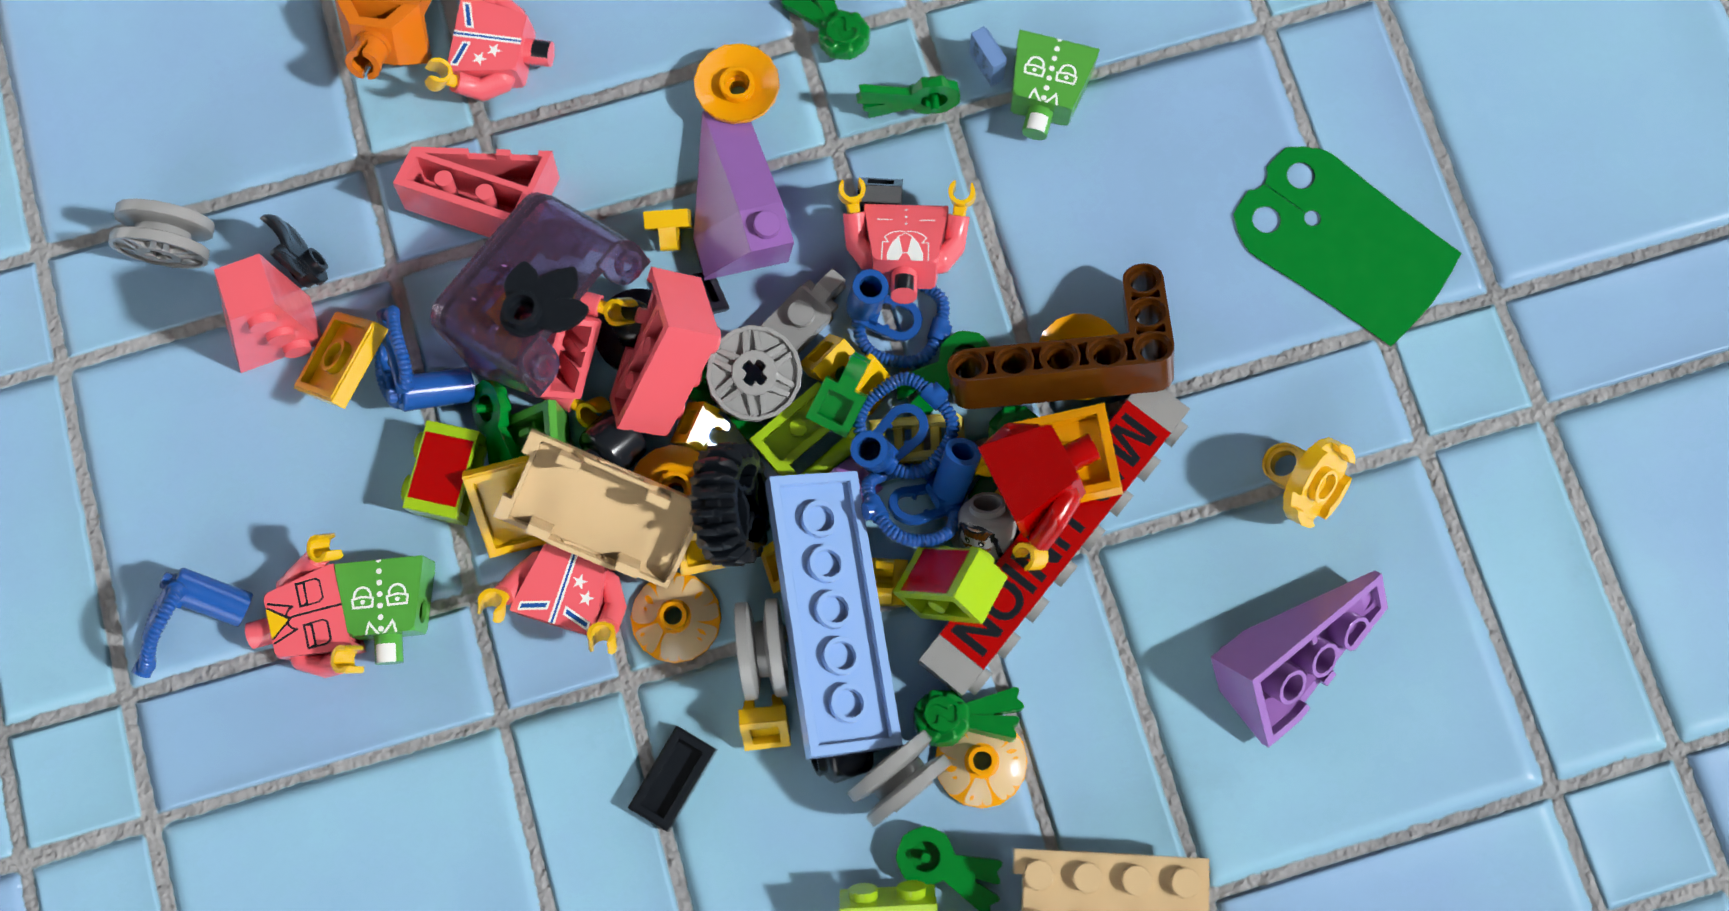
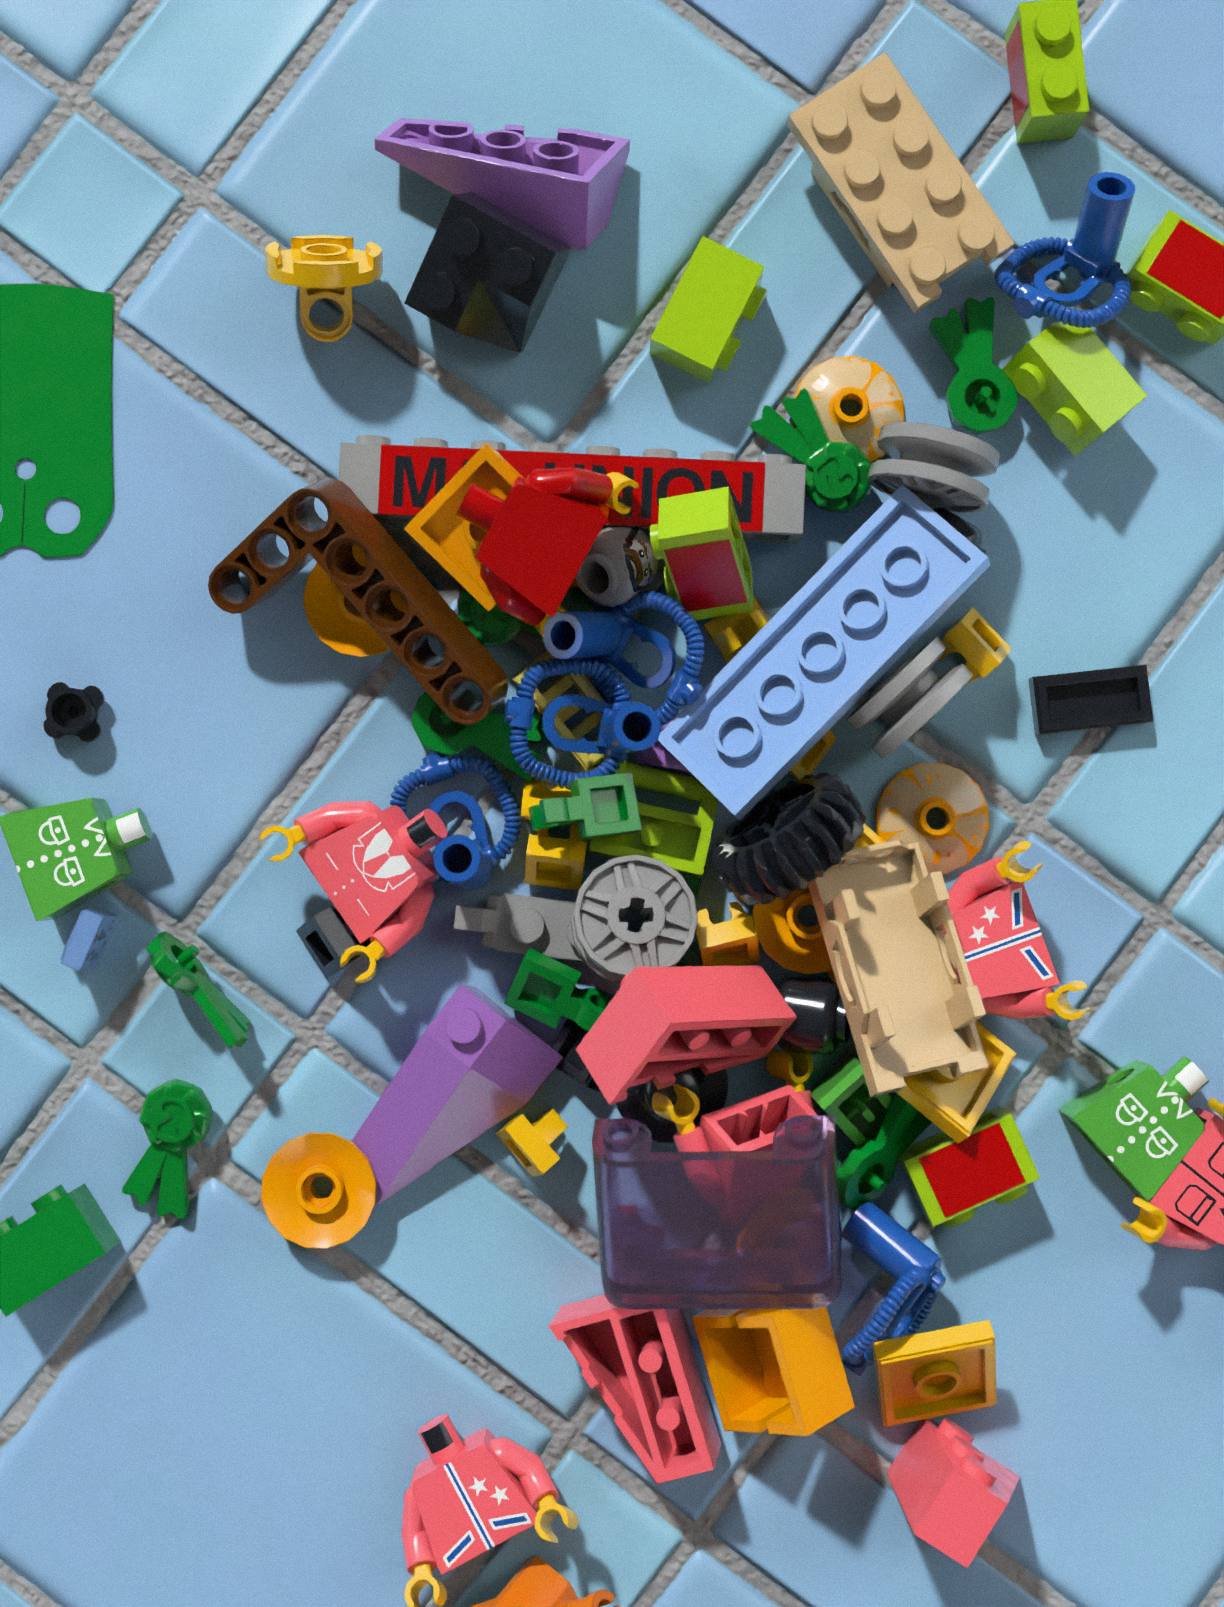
camera: 130 degrees left, 10 degrees up
black plate [260,214,328,288] -> none
black plate [500,261,589,338] -> none
none -> black plate [43,682,105,742]
none -> black slope [404,192,572,353]
none -> green plate [504,948,614,1031]
none -> lime brick [649,236,768,384]
none -> light orange piece [692,1290,855,1436]

